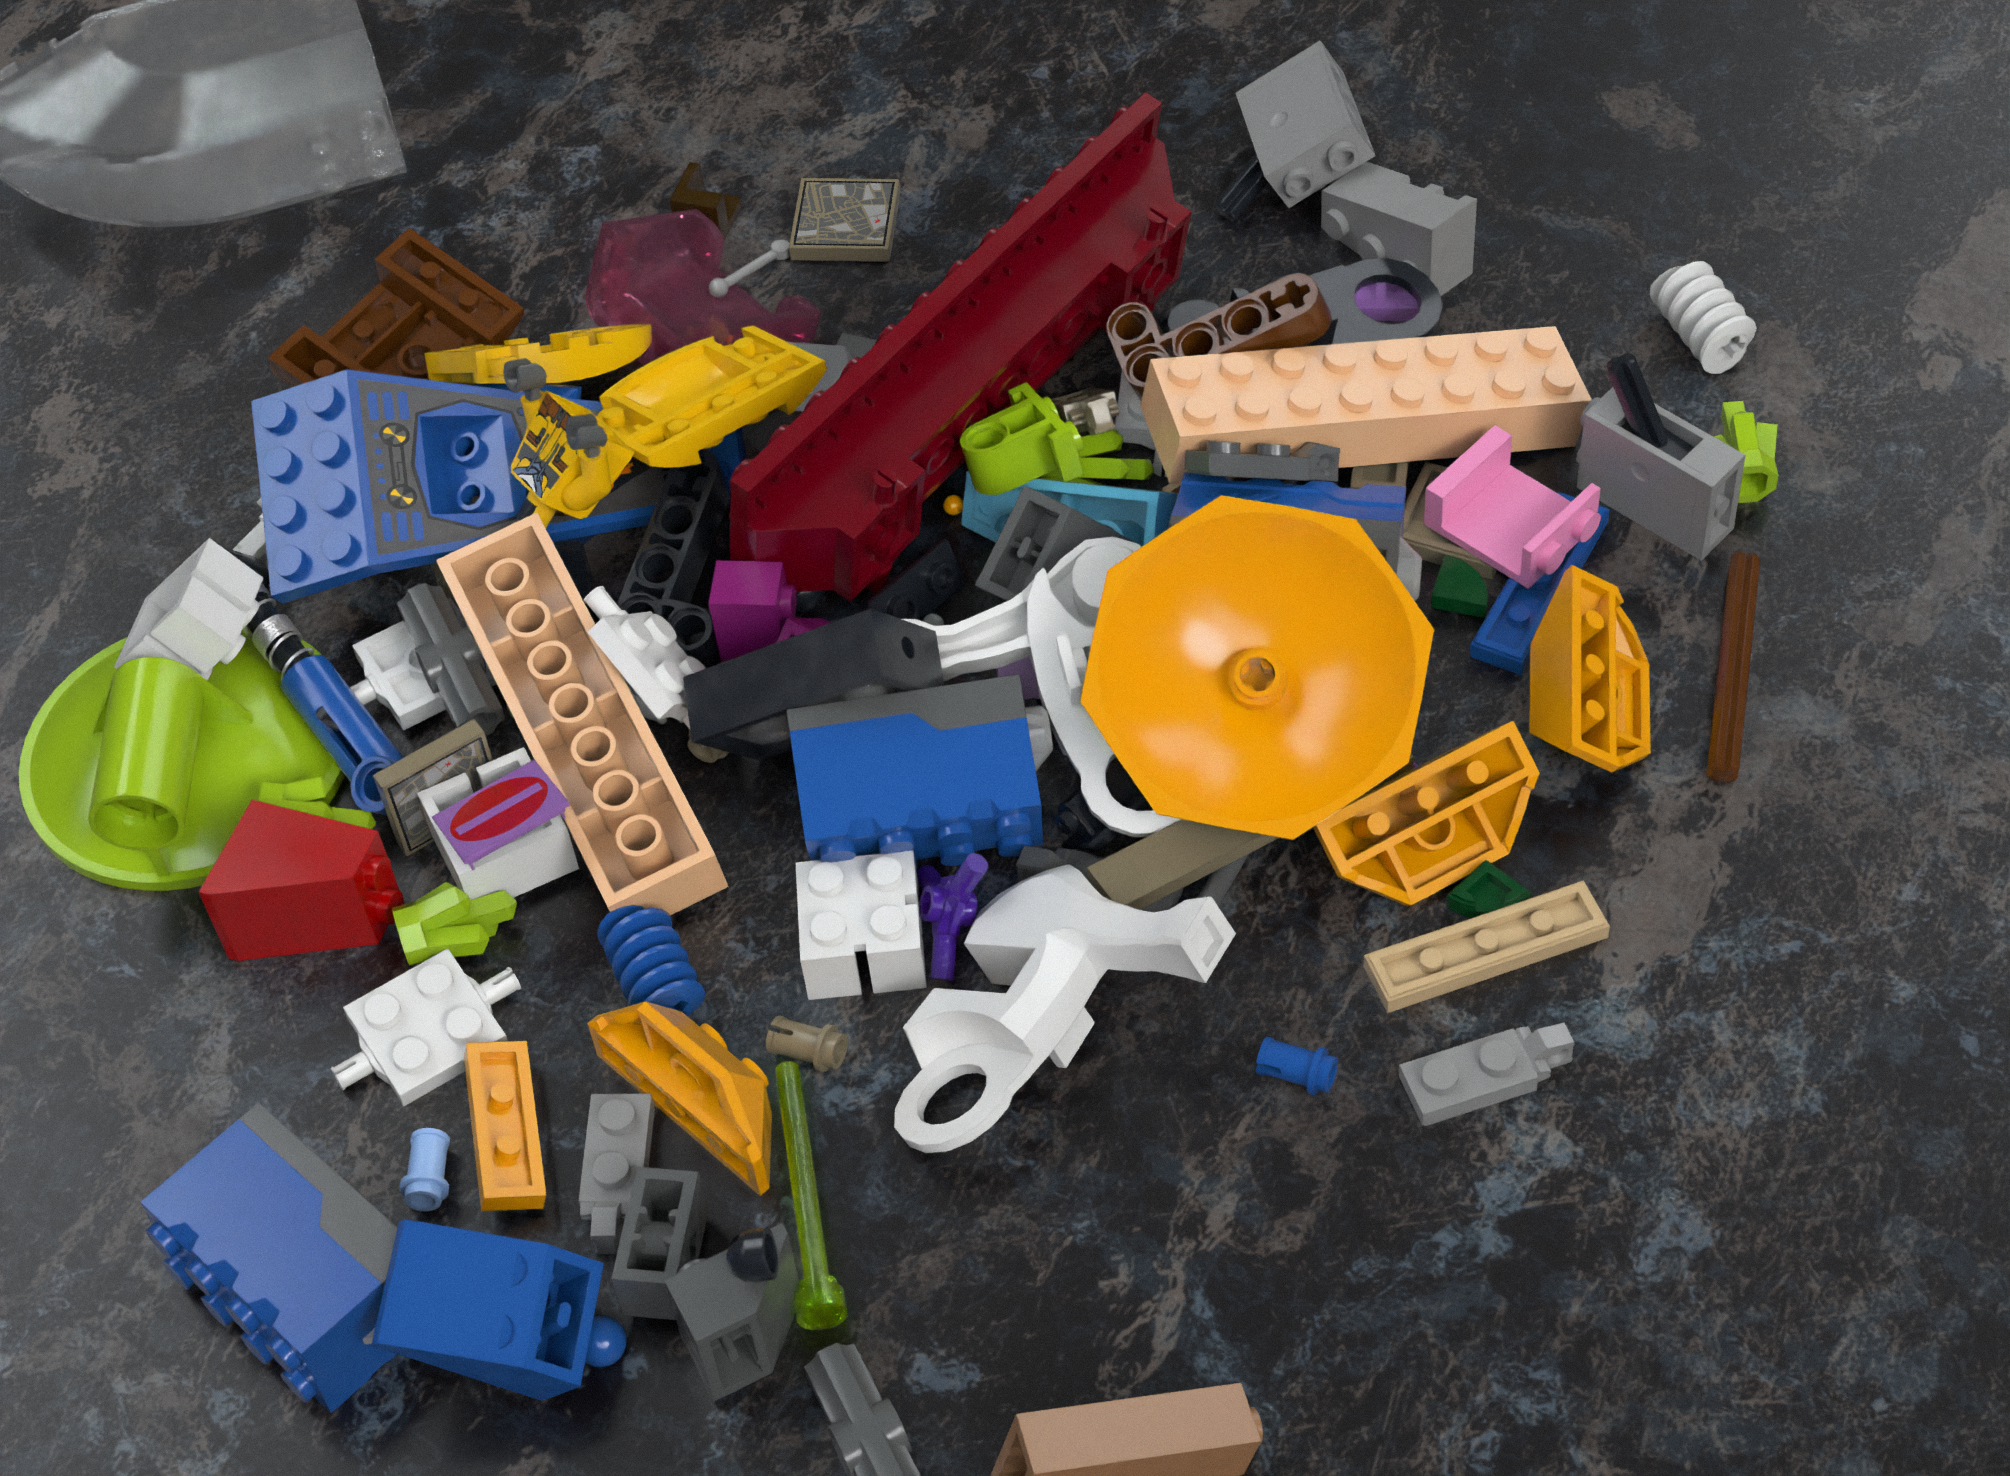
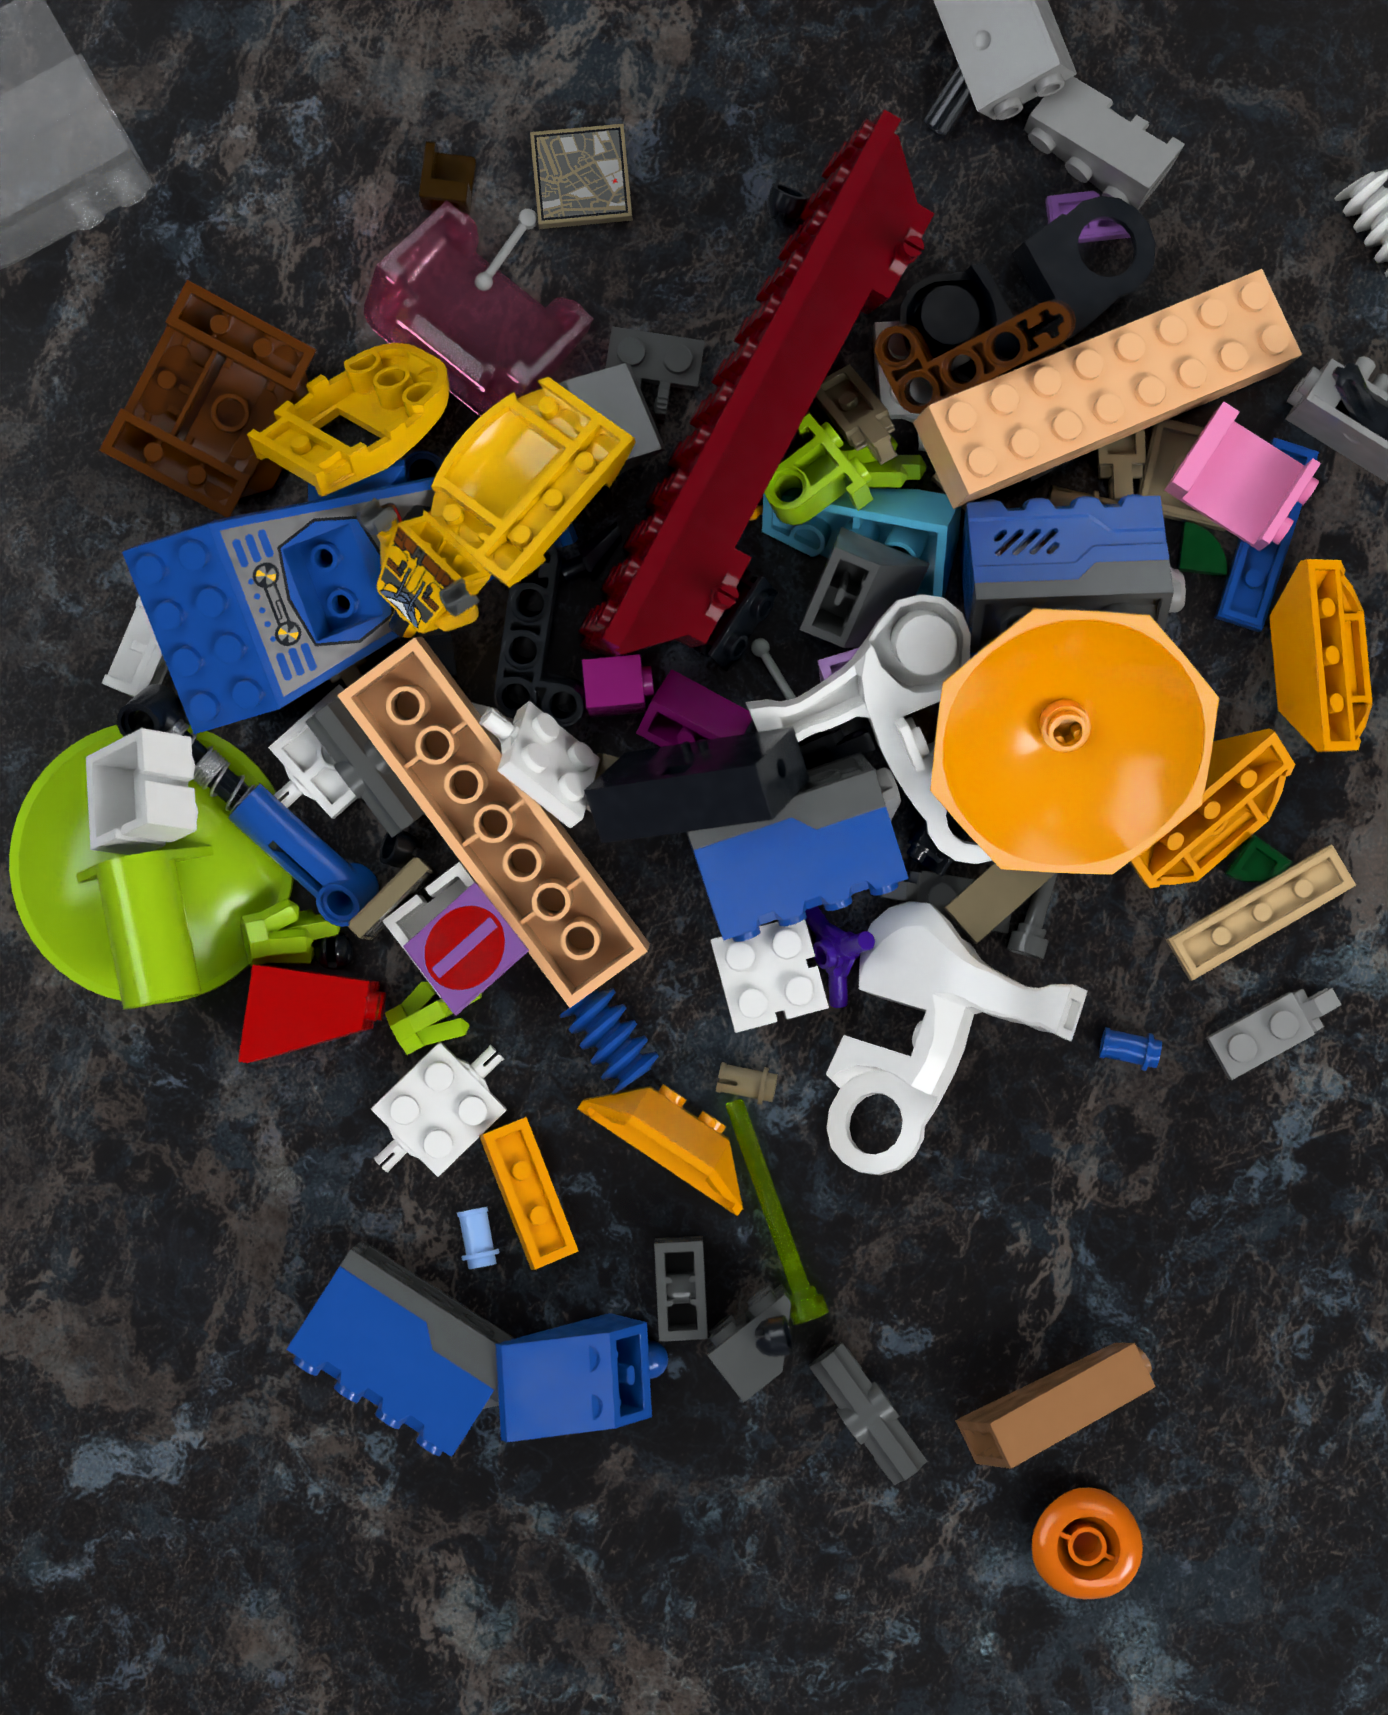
camera: 15 degrees left, 35 degrees up
light grey hinge [579,1094,655,1254] -> none
dark grey hinge [1184,440,1340,481] -> none

